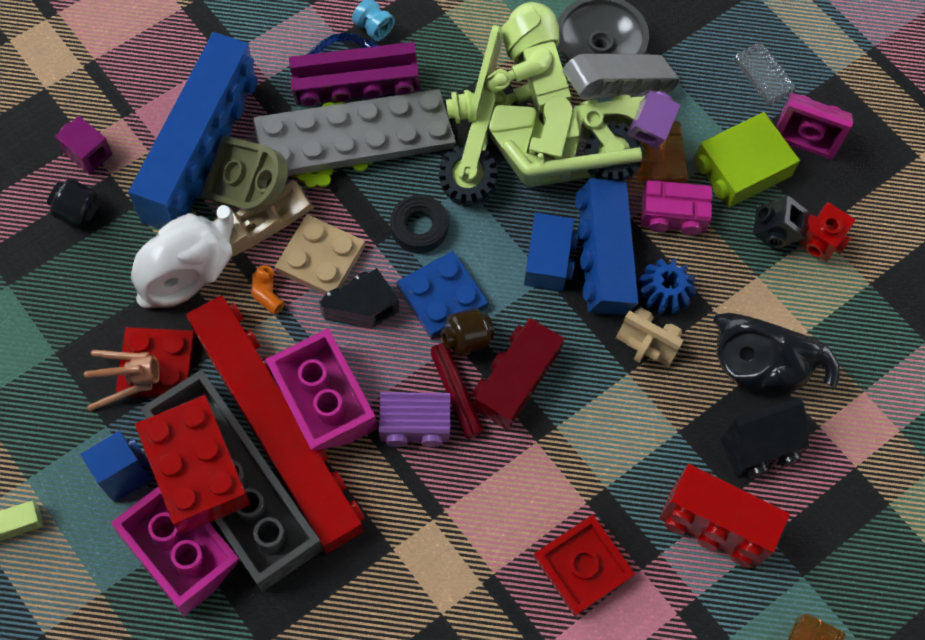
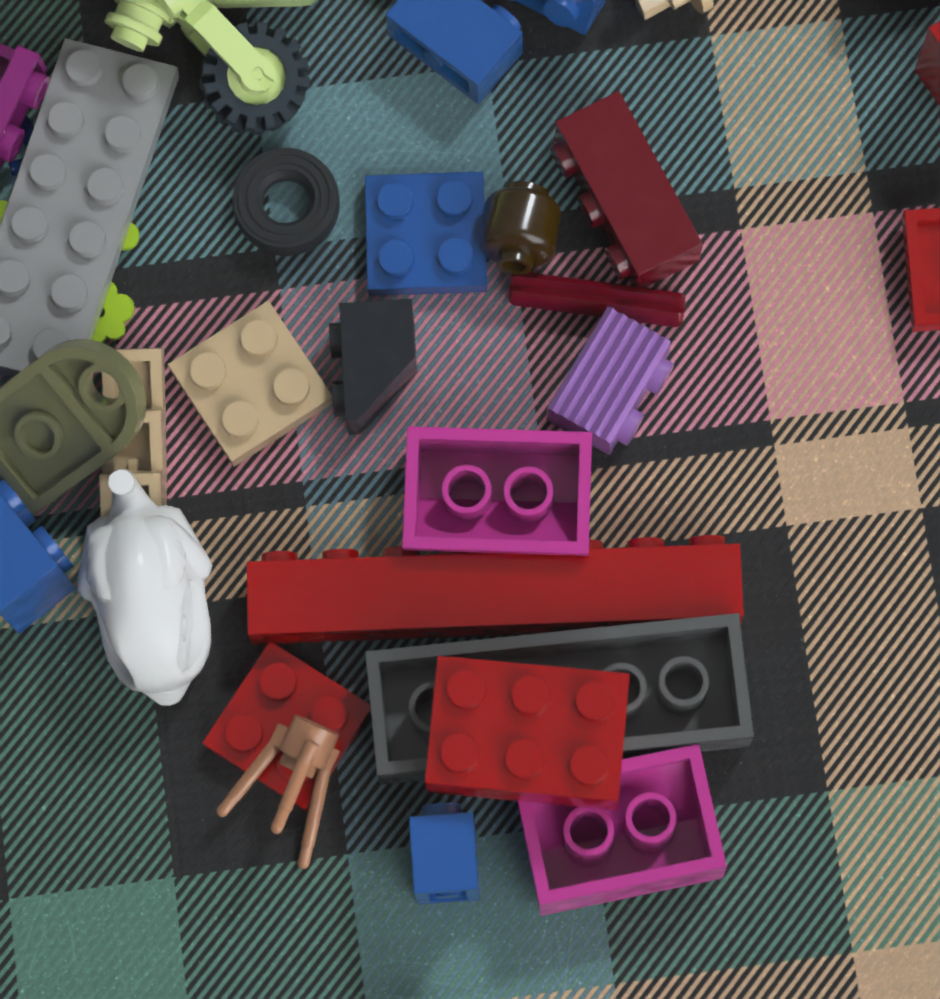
camera: 50 degrees left, 10 degrees up
orange arm [251,265,285,315] -> none

